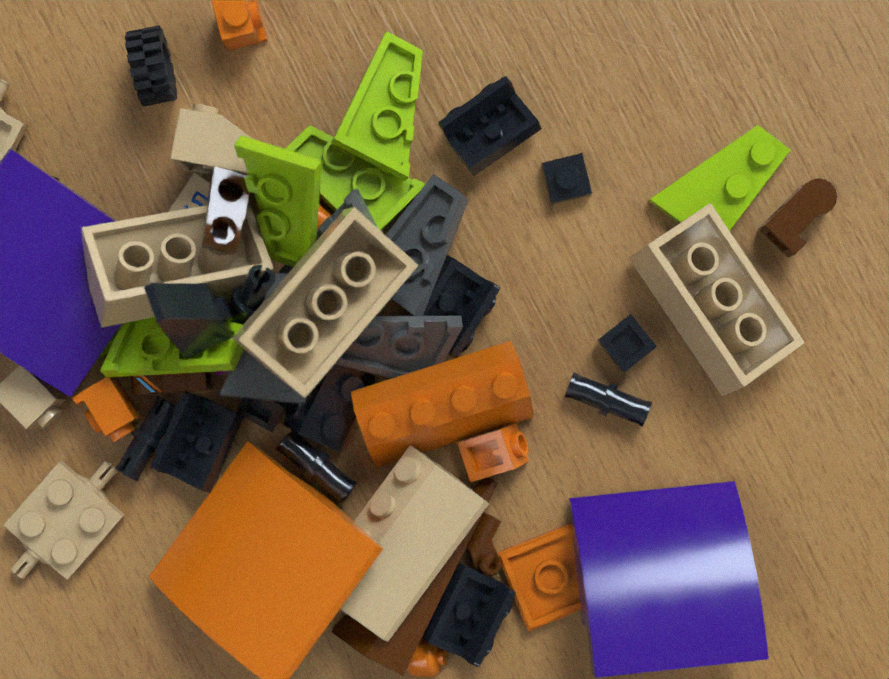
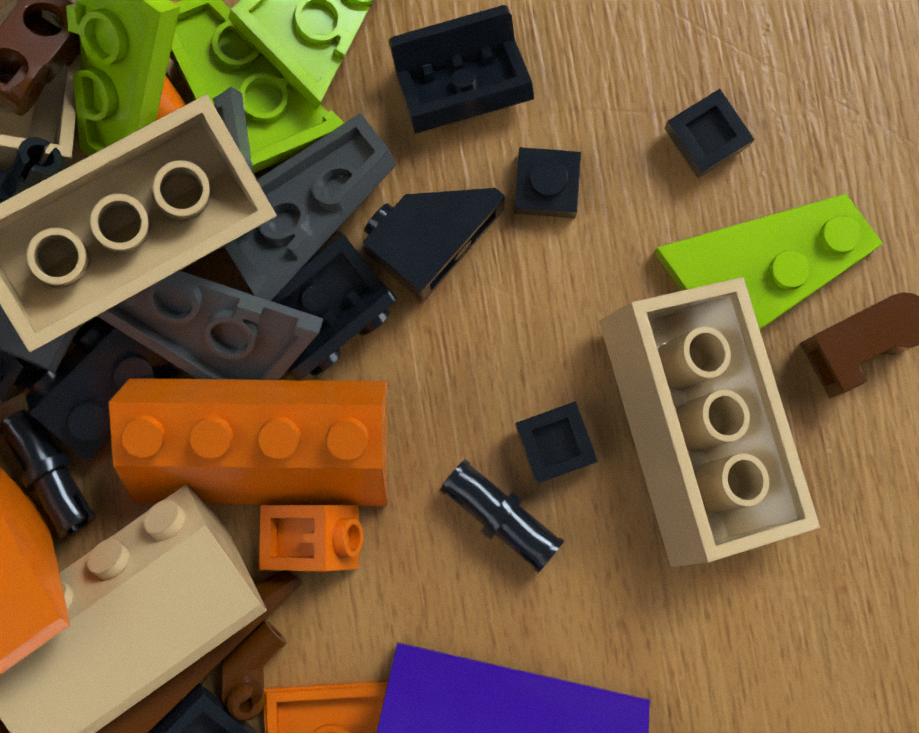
camera: 20 degrees right, 5 degrees down
none -> black slope [363,188,505,302]
none -> black plate [664,88,755,178]

